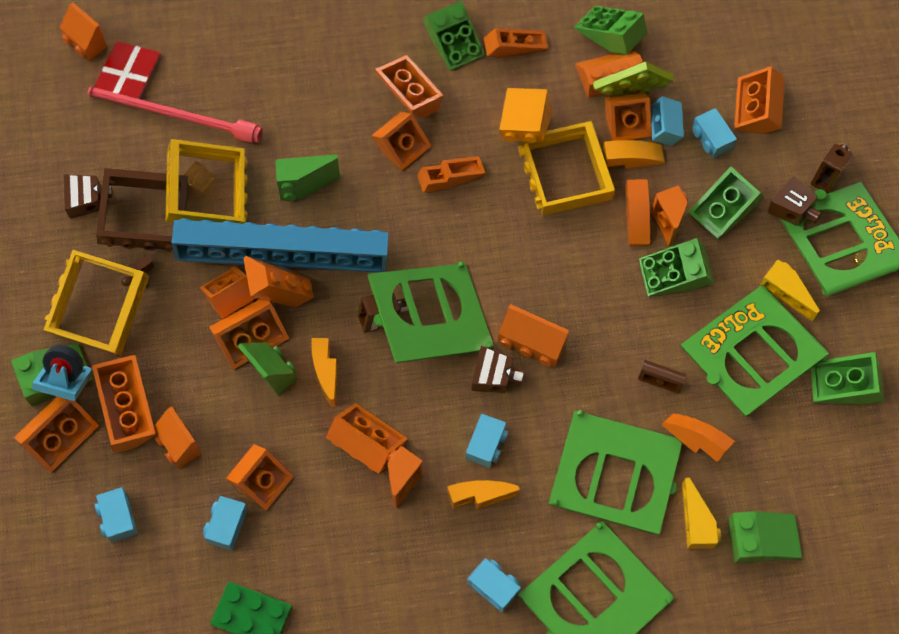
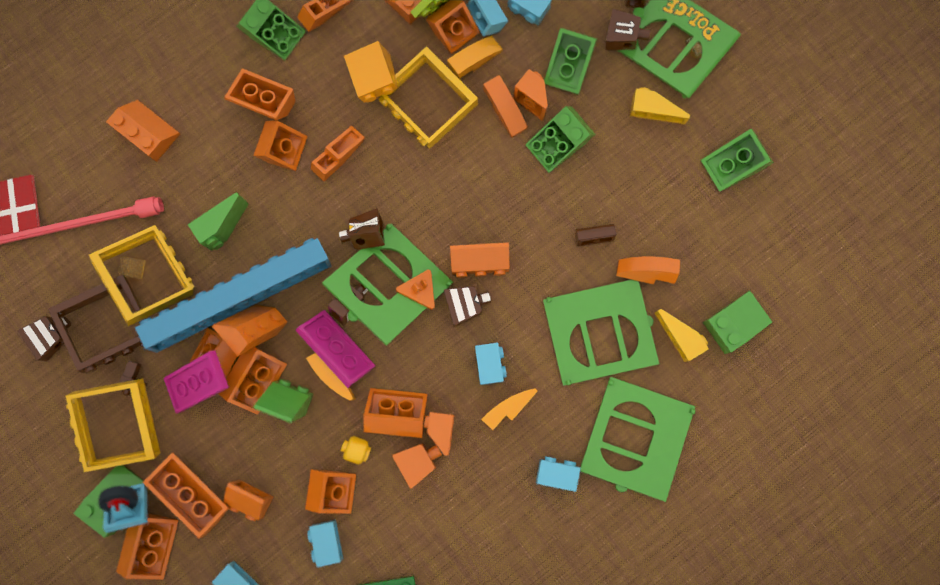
camera: 25 degrees left, 15 degrees up
bright green door [681,285,830,417] -> none
none -> orange slope [106,100,180,162]
none -> dark pink tile [164,350,229,414]
none -> dark pink tile [296,310,375,388]
none -> reddish brown torso [339,208,385,250]
none -> yellow head [340,436,371,465]
none -> orange torso [392,443,442,489]
none -> orange piece [396,270,435,310]

